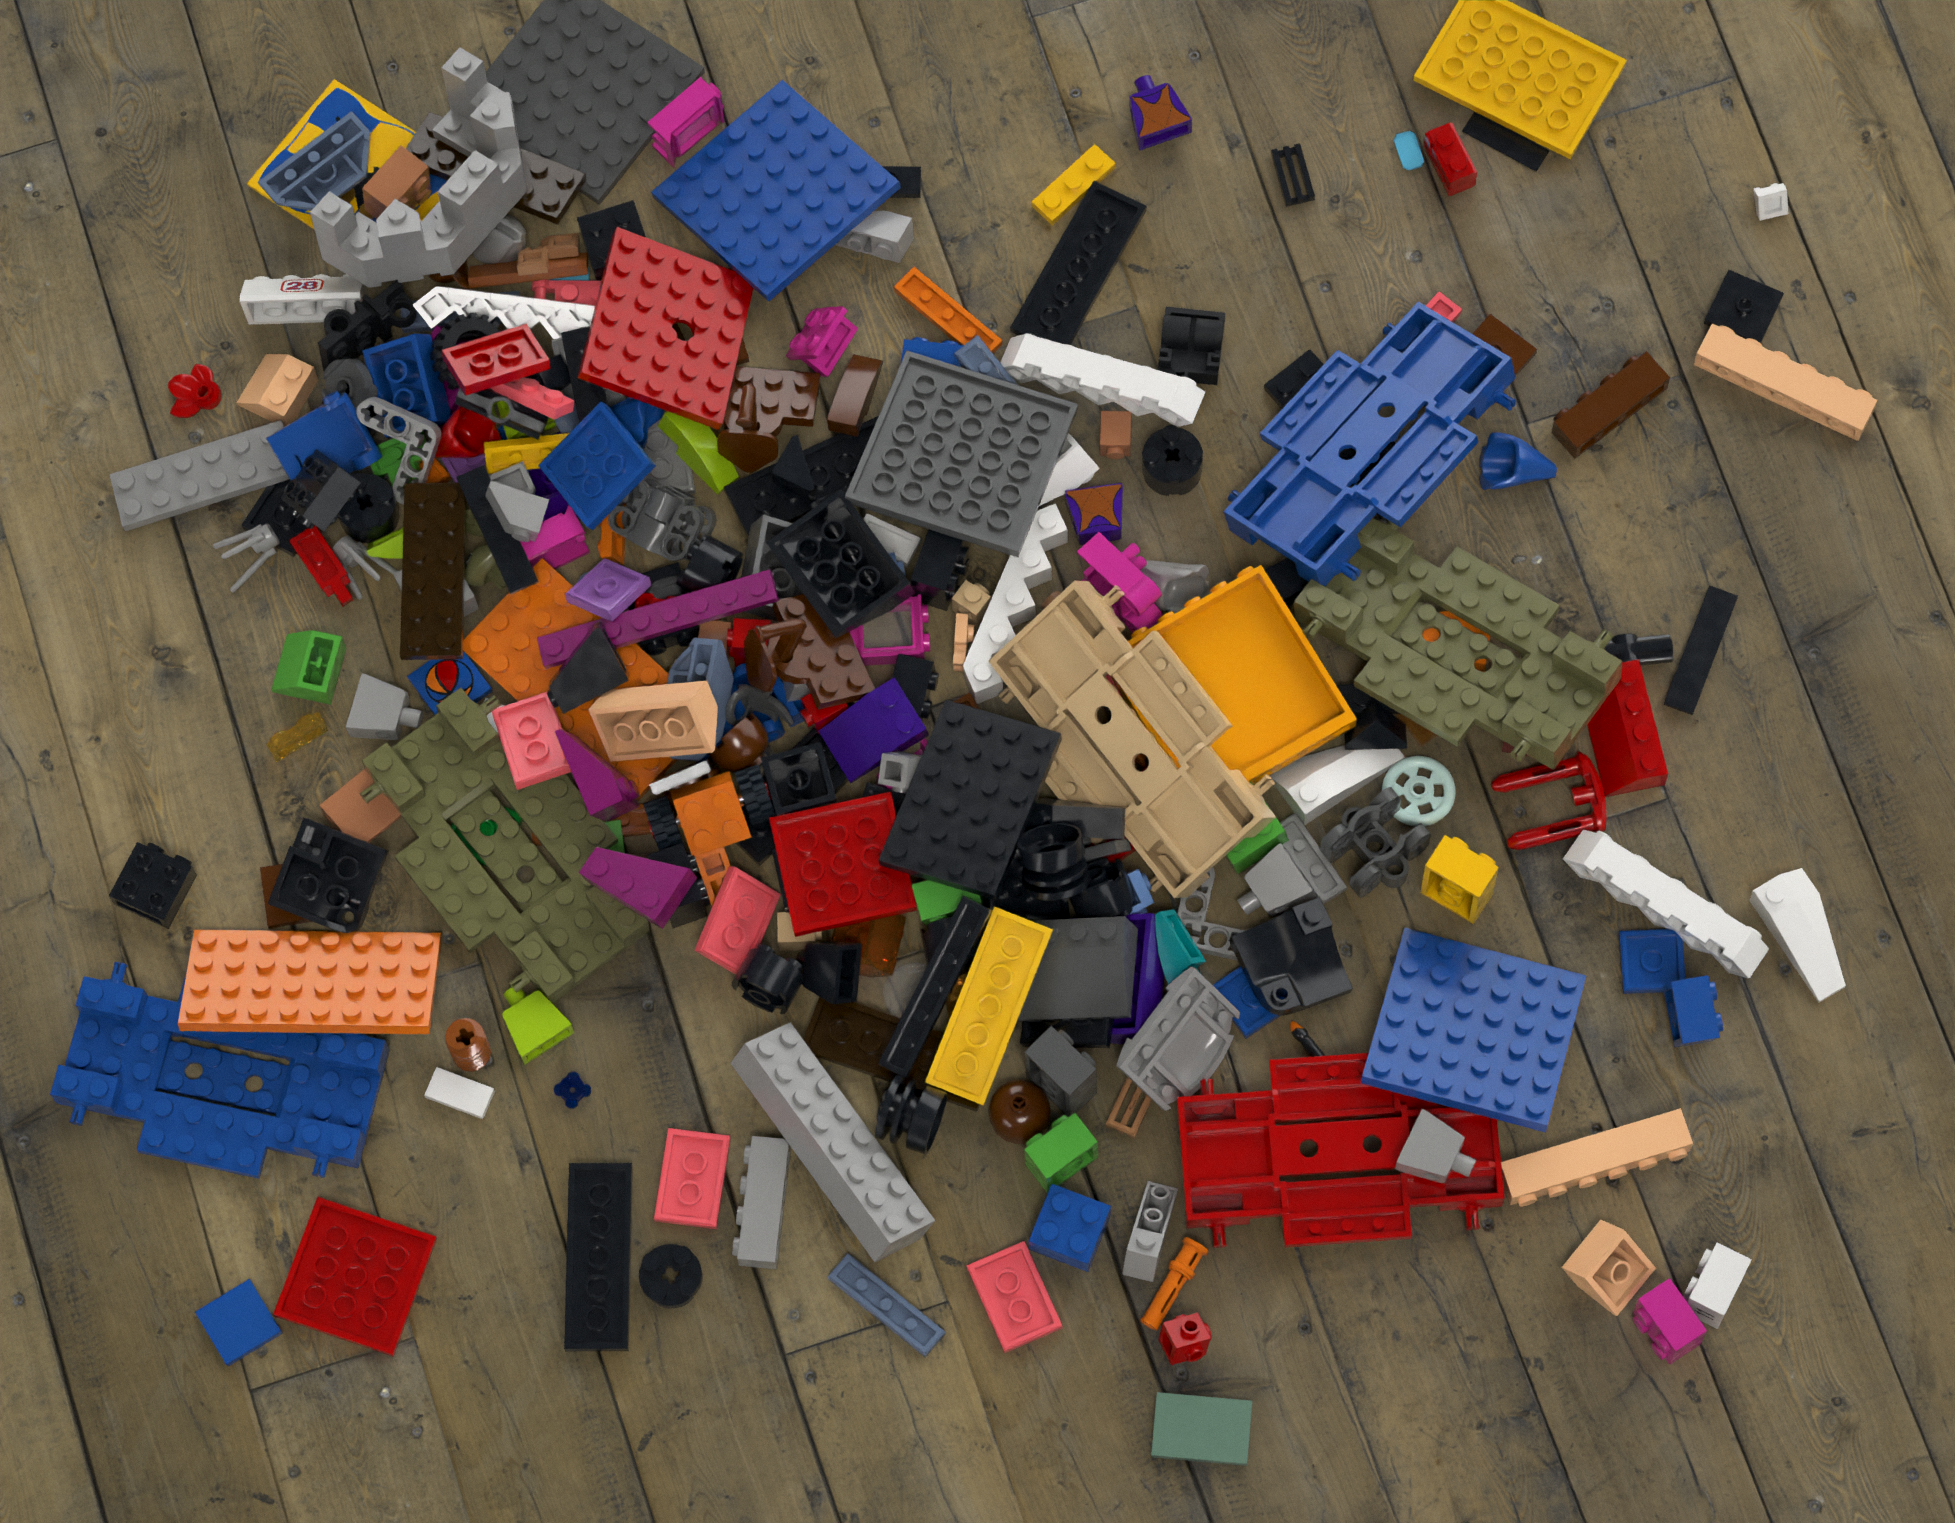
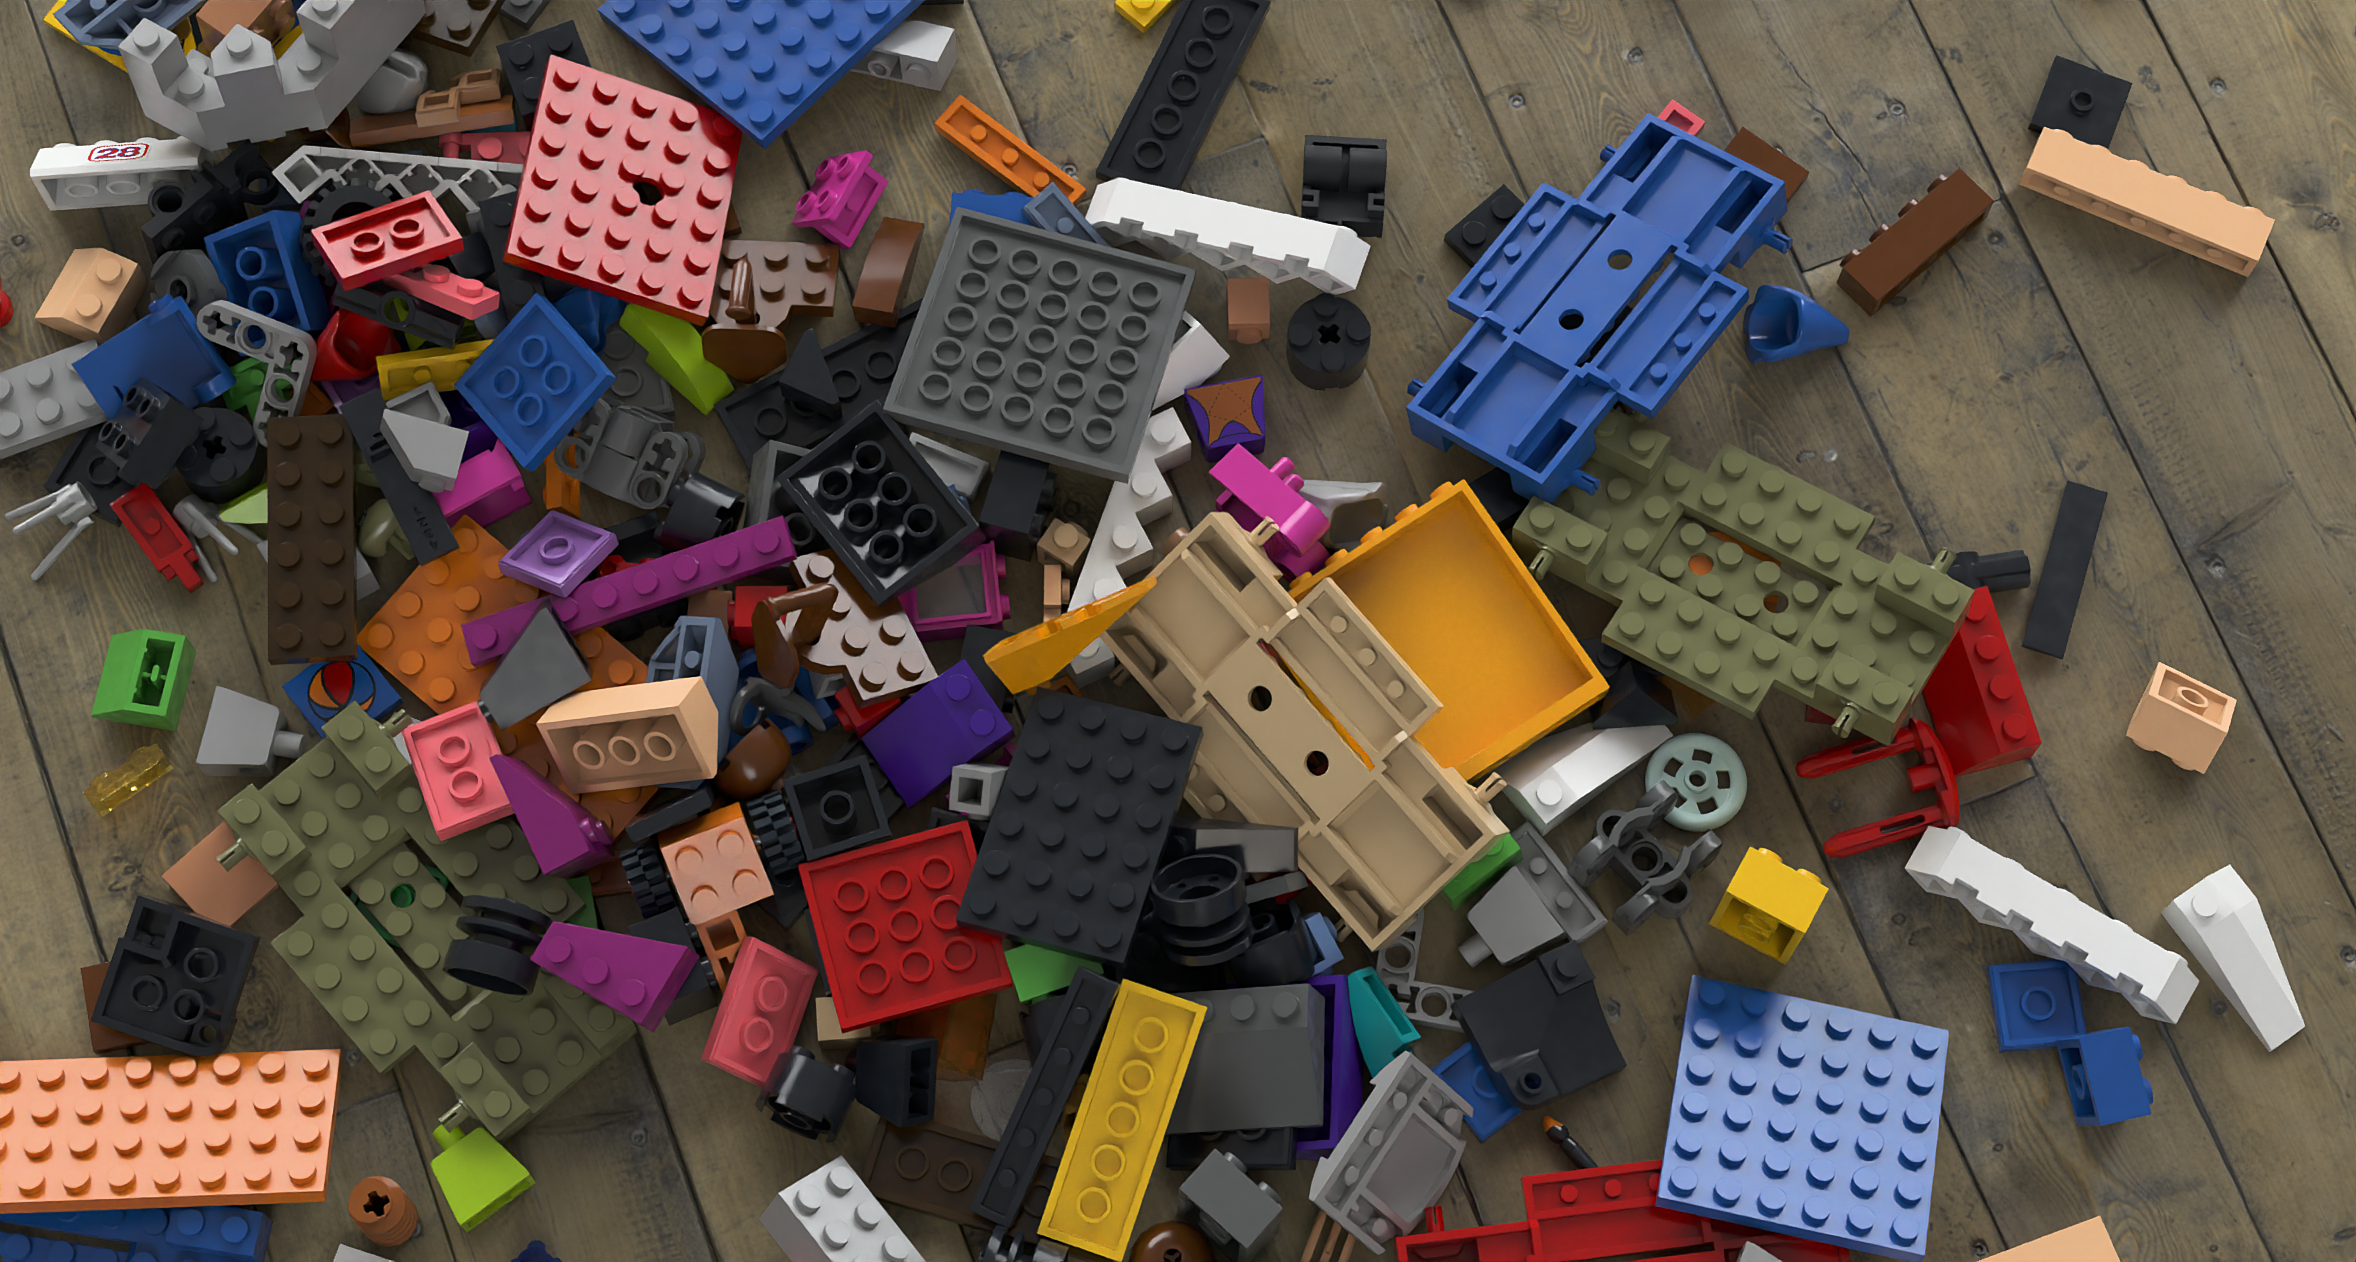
camera: 10 degrees left, 0 degrees up
none -> black wheel [442,895,553,996]
none -> light orange wedge [983,575,1158,696]
none -> light nougat slope [2126,662,2237,774]

